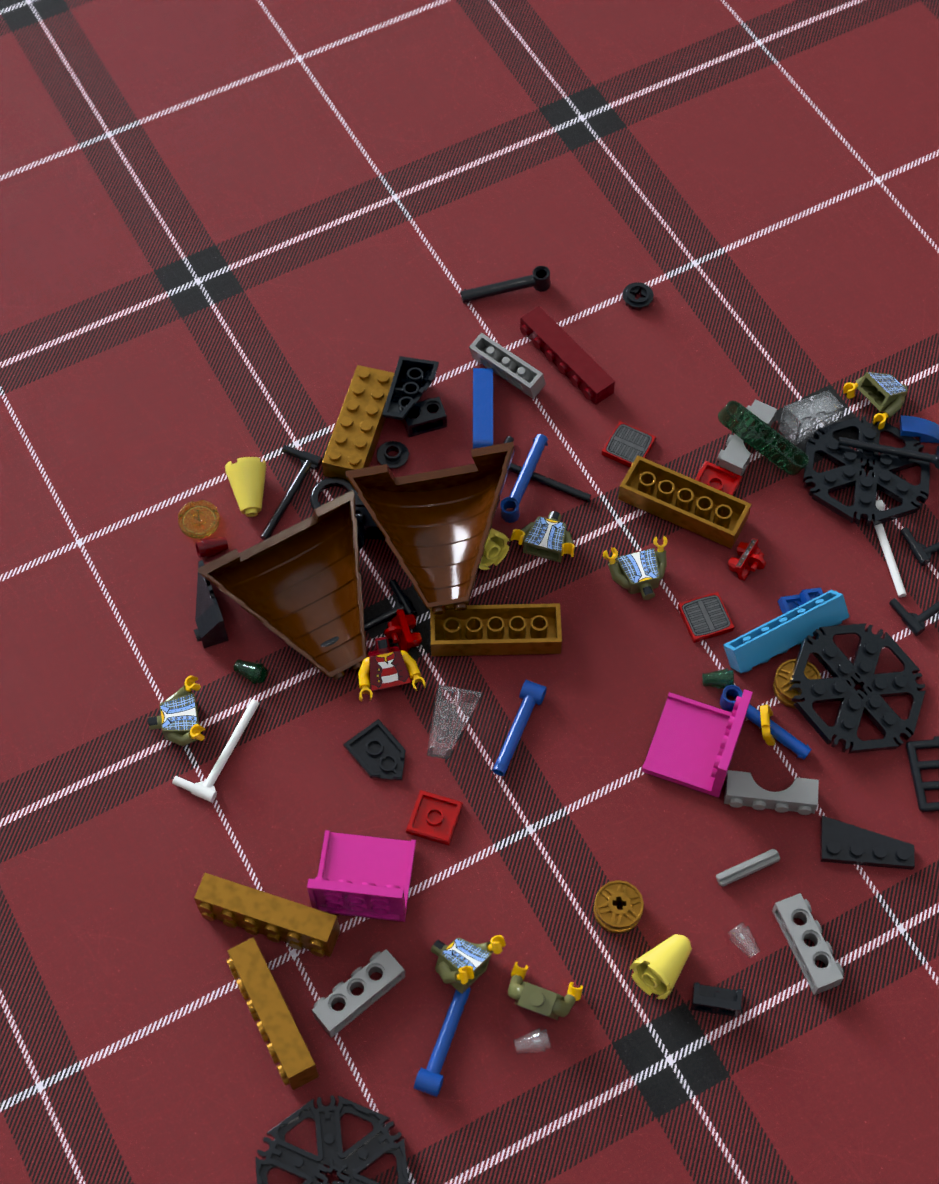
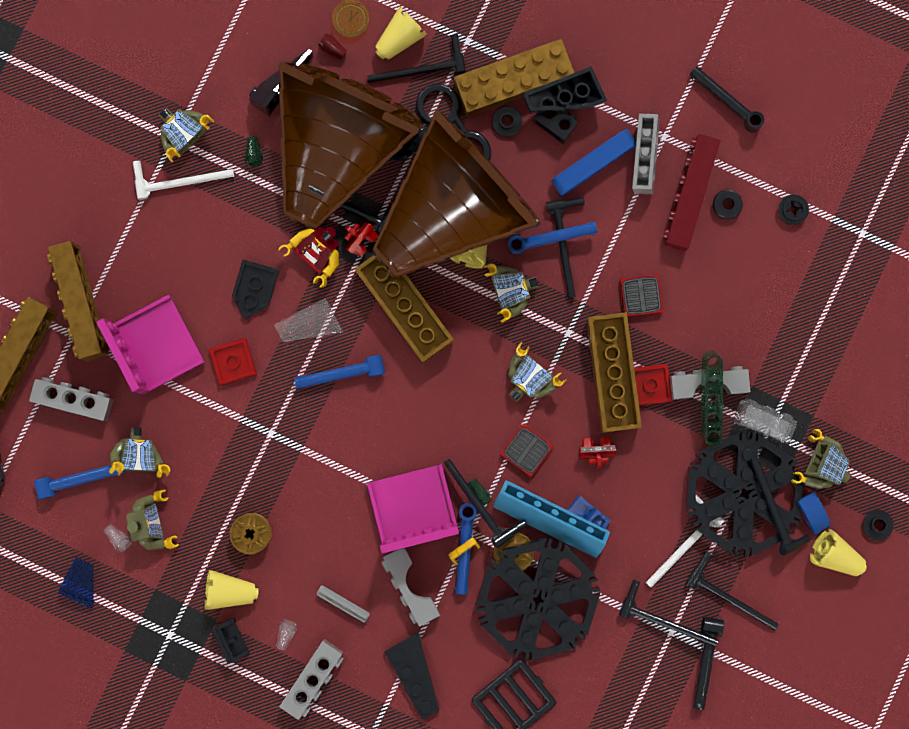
camera: 50 degrees right, 25 degrees up
none -> clear blue wing [58,557,94,608]
none -> black bar [444,459,527,548]
none -> black piece [713,190,743,219]

